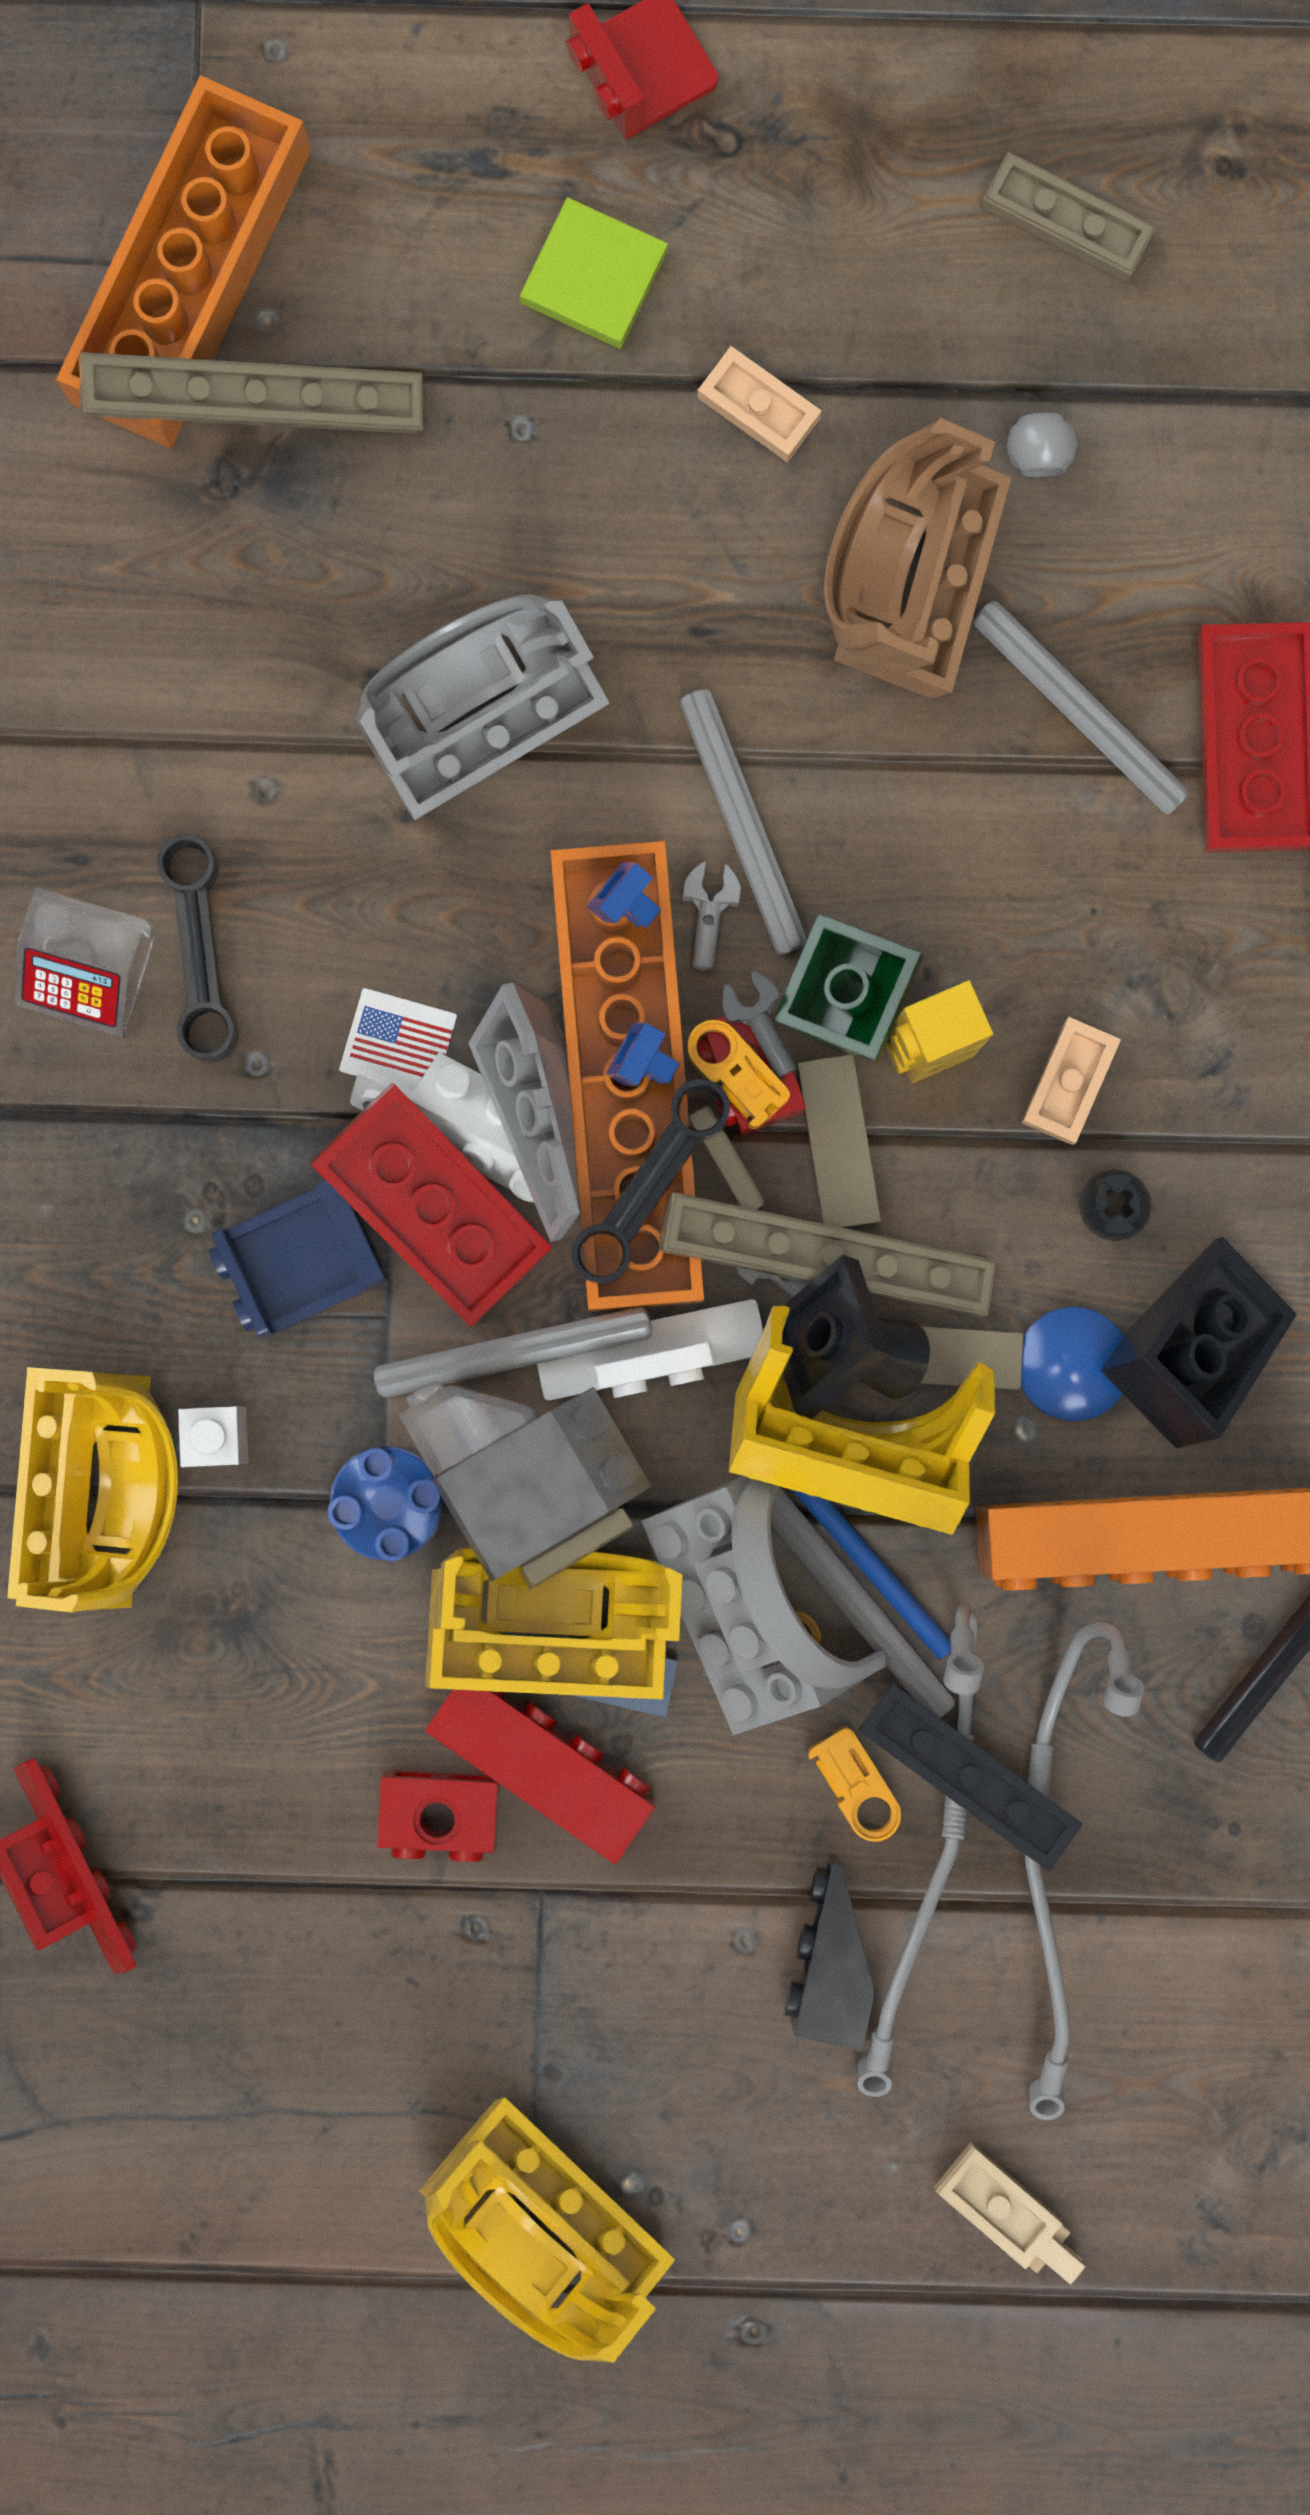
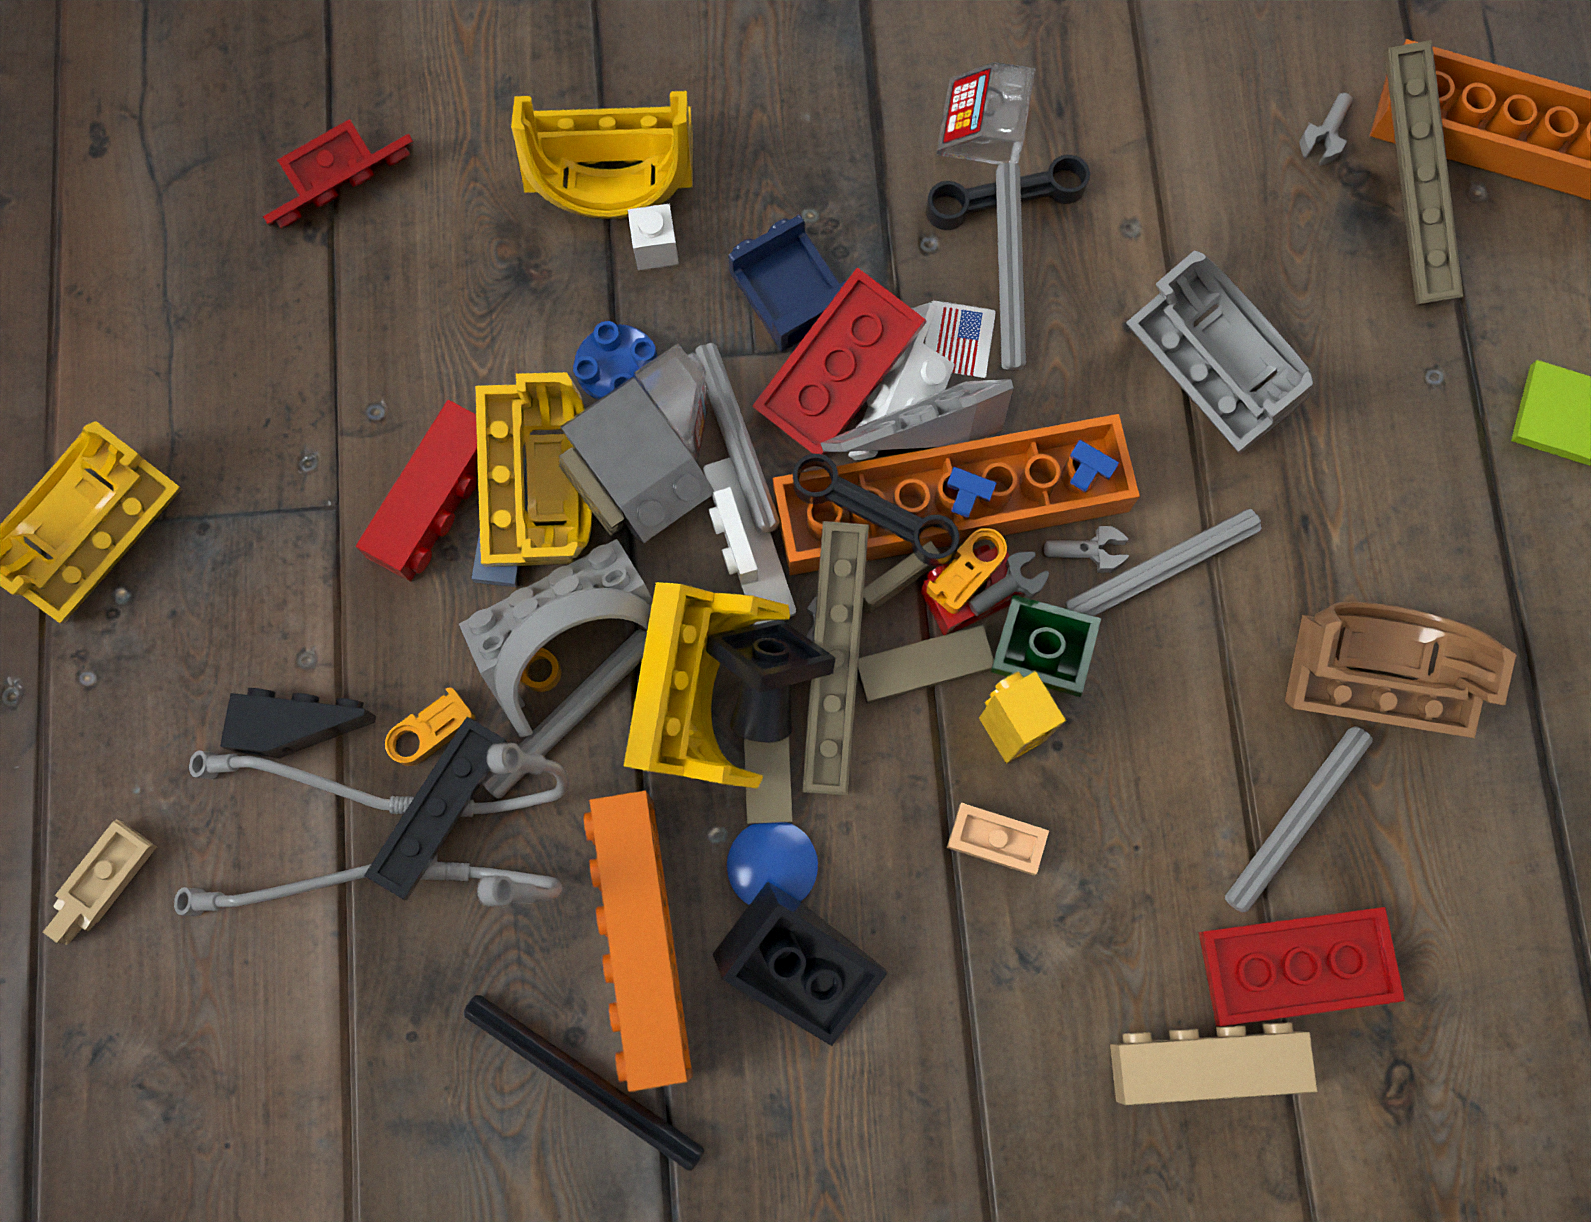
camera: 85 degrees right, 10 degrees down
red brick [377,1770,500,1862] -> none
light nougat plate [698,346,822,463] -> none
blue bar [791,1490,951,1660] -> none
light grey piece [1006,413,1078,477] -> none
black piece [1079,1169,1152,1242] -> none
none -> light grey axle [996,163,1026,370]
none -> light grey bar [1300,93,1353,166]

